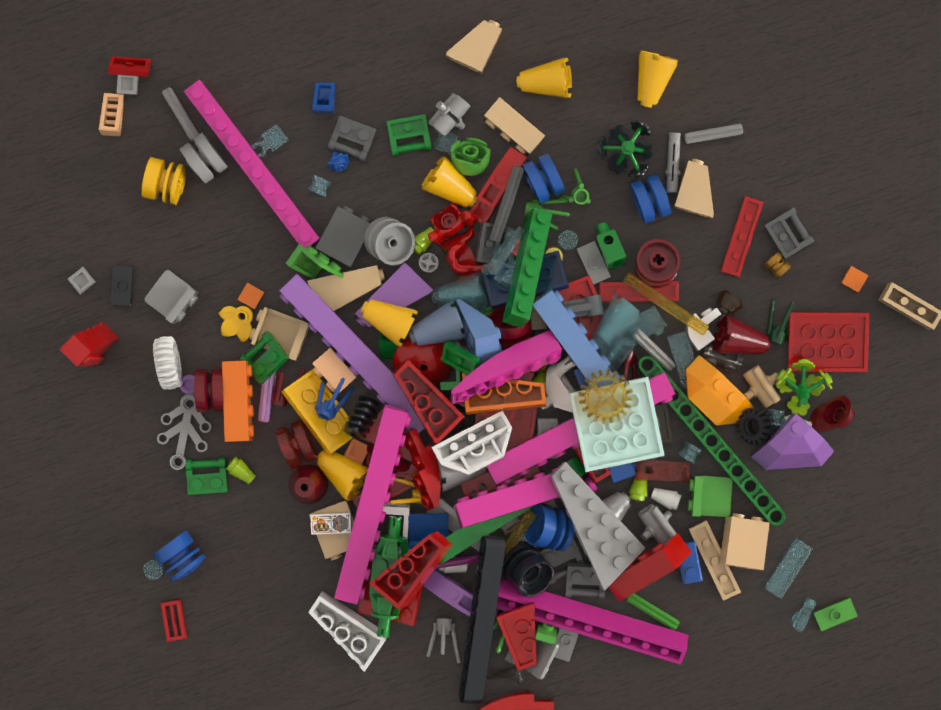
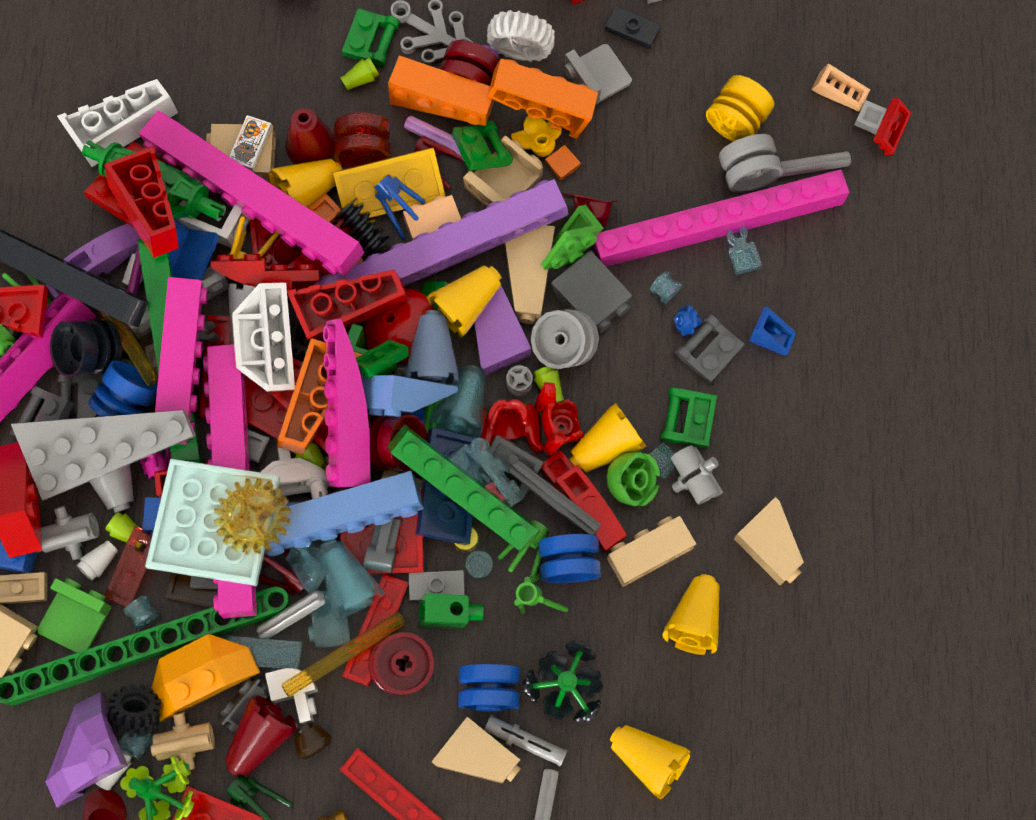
camera: 105 degrees right, 15 degrees down
light grey plant [426,618,461,663] -> none
none -> orange wedge [487,58,598,139]
none -> dark red piece [561,193,618,227]

